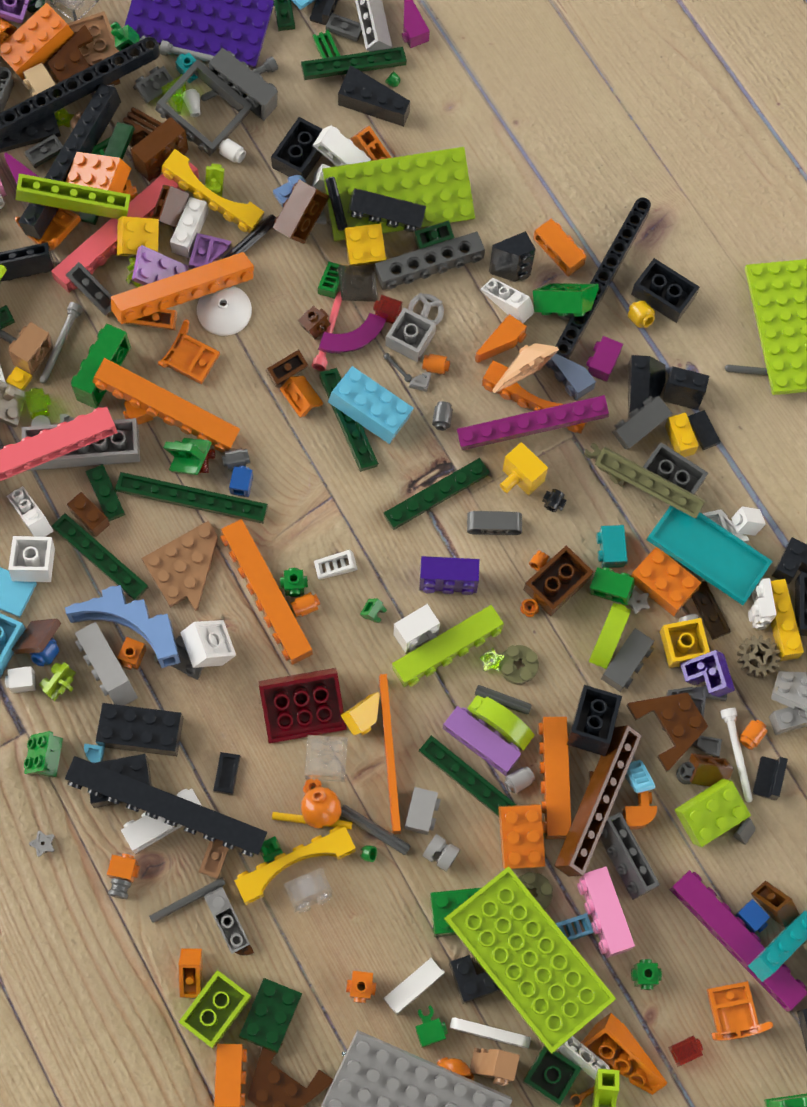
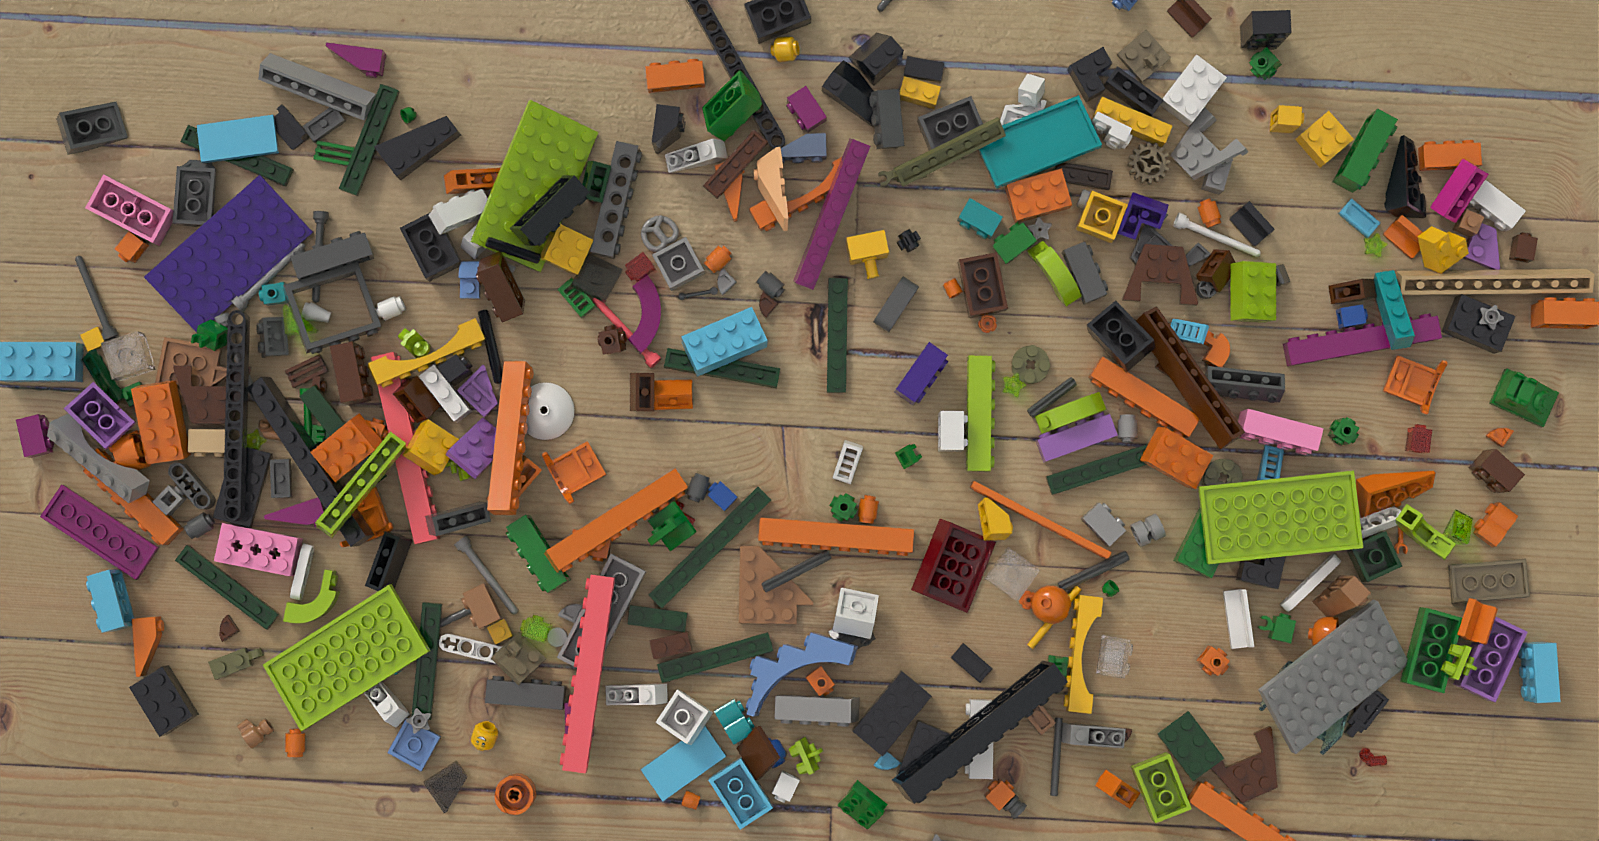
camera: 55 degrees left, 15 degrees up
none -> black brick [437,354,473,386]
none -> reddish brown tile [703,129,768,199]
none -> teal brick [714,699,755,745]
none -> reddish brown tile [759,291,778,318]
none -> dark grey axle [761,550,832,592]

